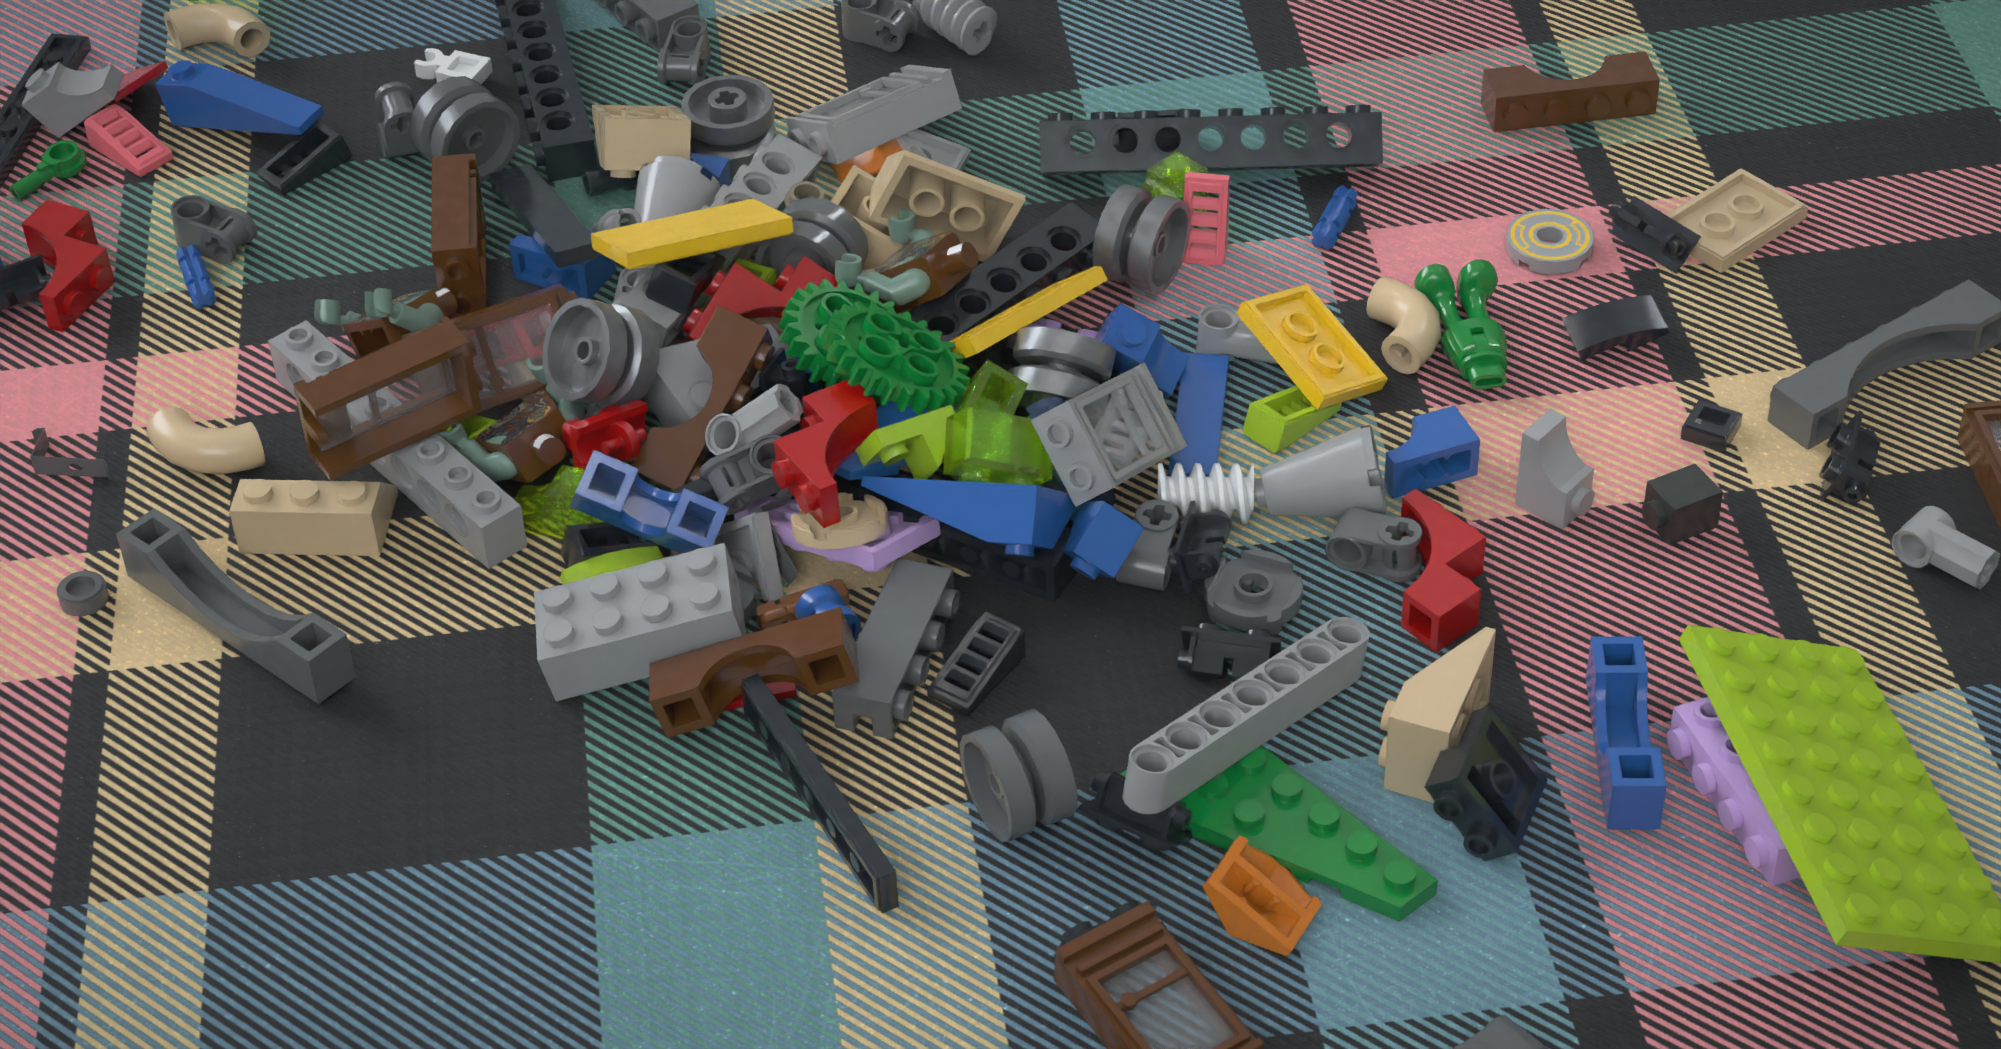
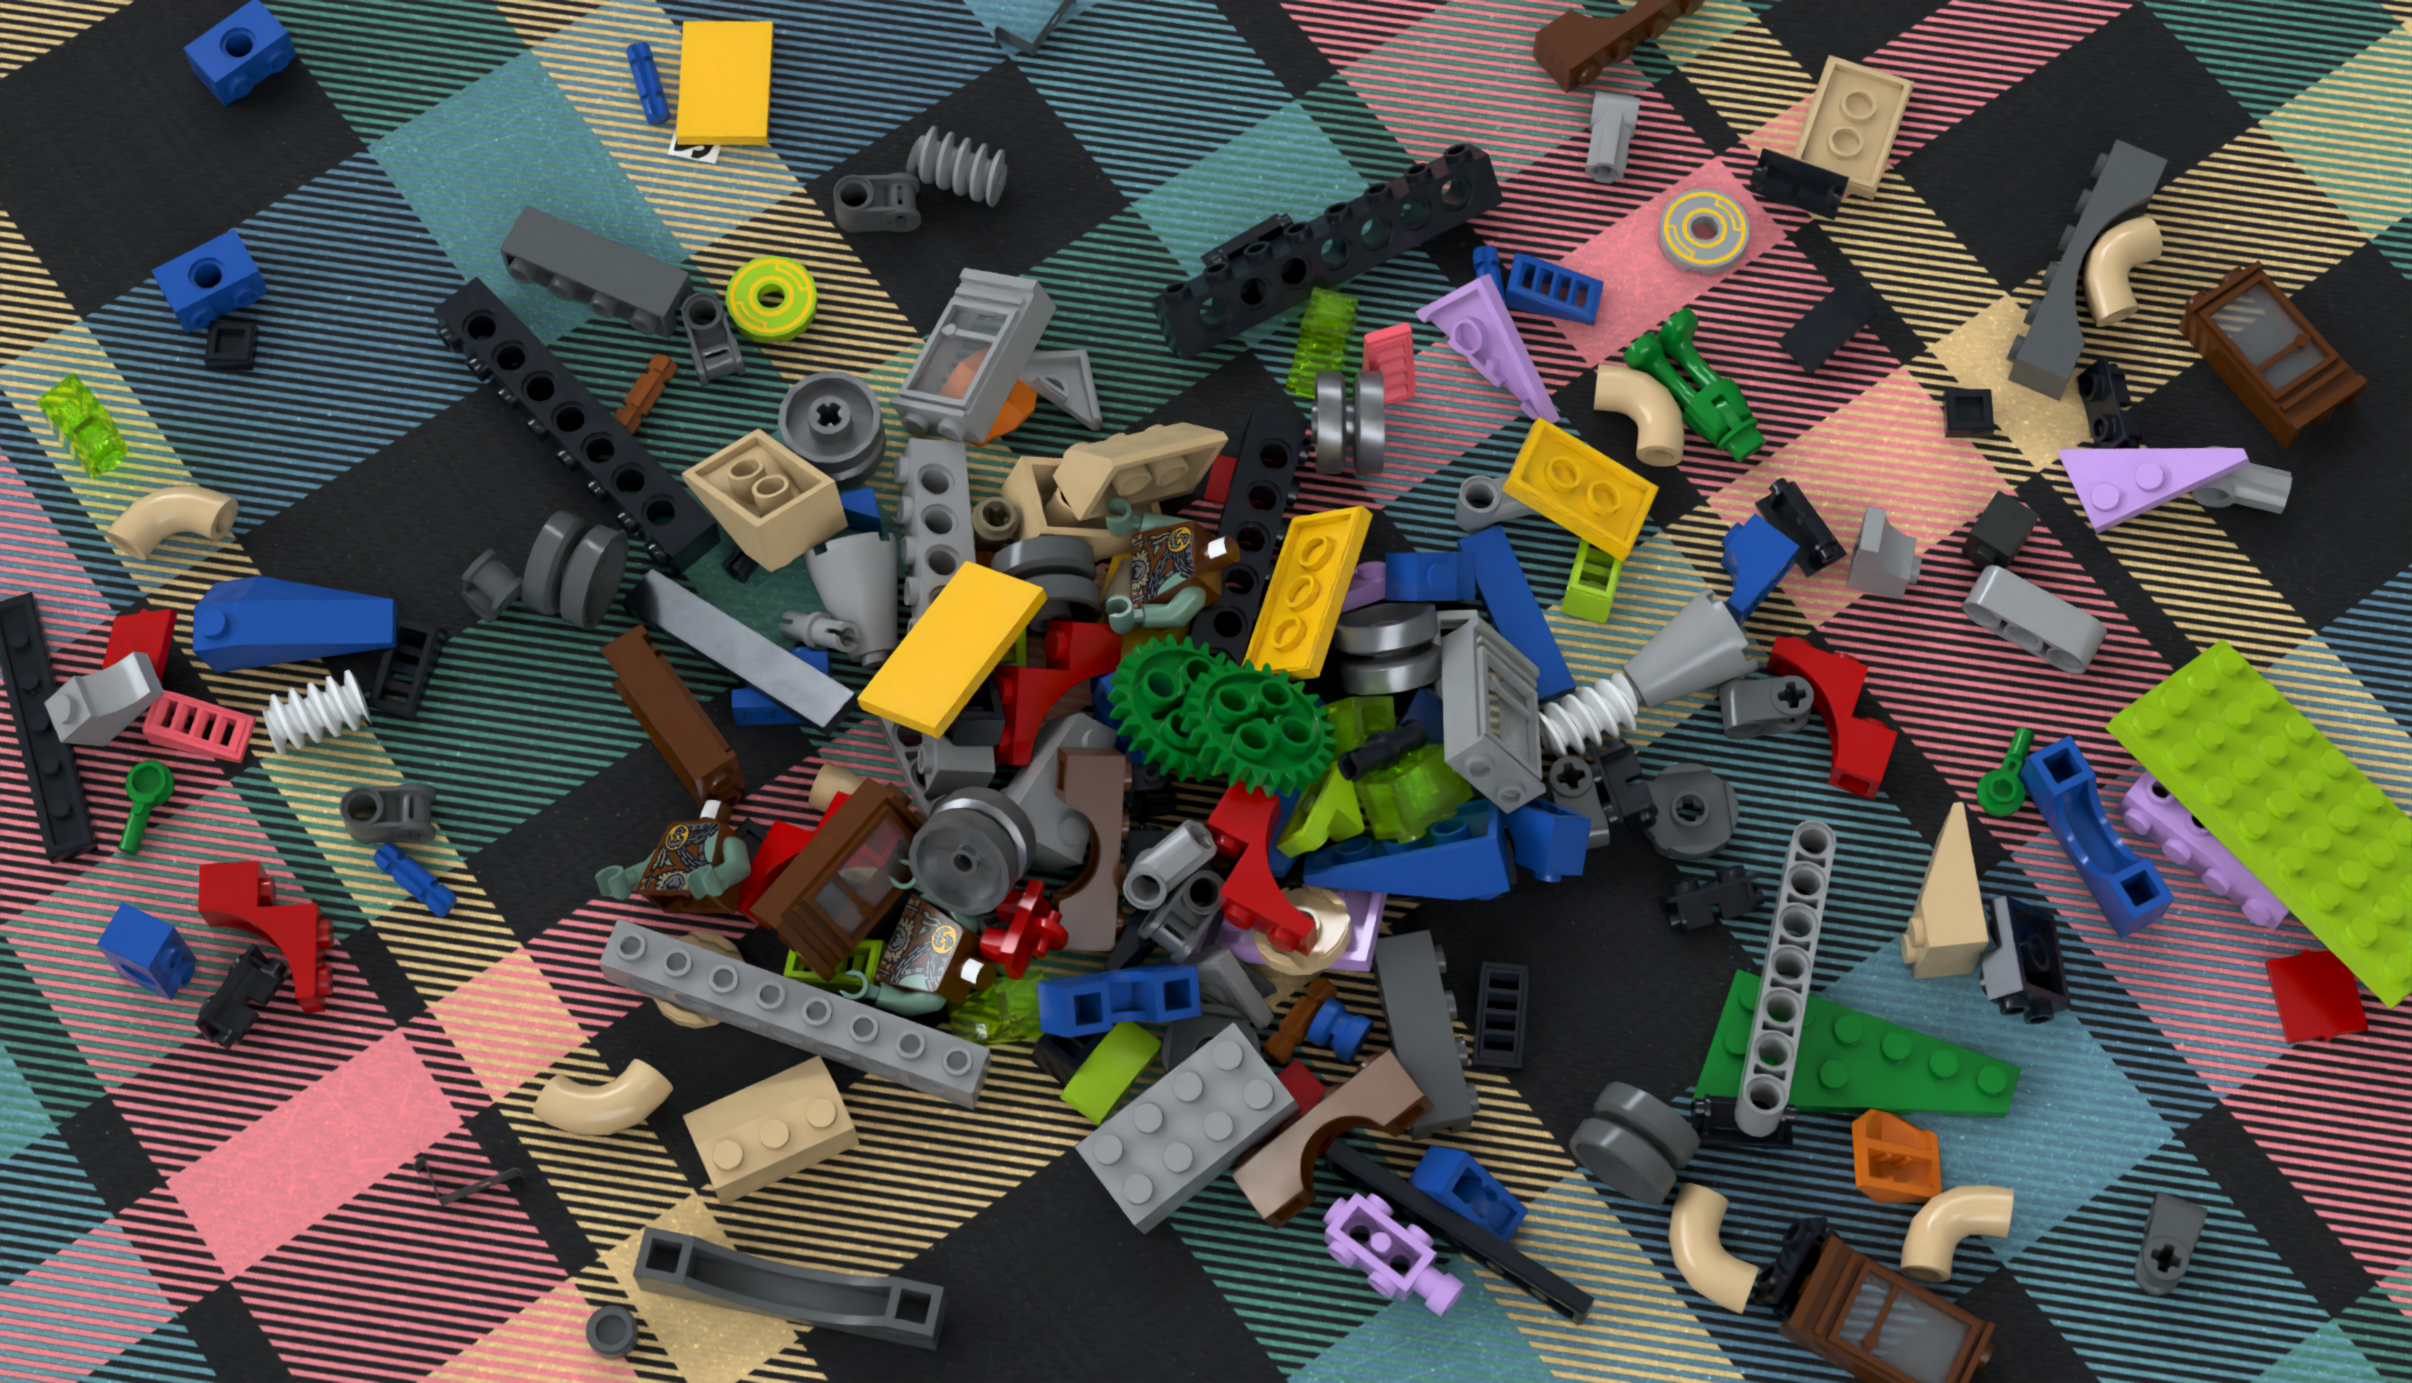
camera: 30 degrees left, 25 degrees up
reddish brown door [293,316,483,481] -> none
white plate [414,48,493,84] -> none
none -> white piece [262,670,372,756]
none -> dark orange axle [613,354,678,436]
none -> lime tile [725,255,818,343]
none -> lavender brick [1323,1192,1466,1318]
none -> black pin [1337,718,1428,783]
none -> blue arch [1407,1145,1529,1244]
none -> lavender wing [1415,273,1560,423]
none -> blue slope [1504,253,1604,326]
none -> light grey piece [1585,91,1640,184]
none -> tan cylinder [1668,1183,1759,1314]
none -> black hinge [1755,478,1847,578]
none -> tan cylinder [1900,1185,2014,1282]
none -> light grey beam [1962,565,2107,675]
none -> green plate [1976,727,2035,817]
none -> lavender wing [2058,448,2250,534]
none -> tan cylinder [2081,216,2163,327]
none -> red piece [2265,949,2369,1044]

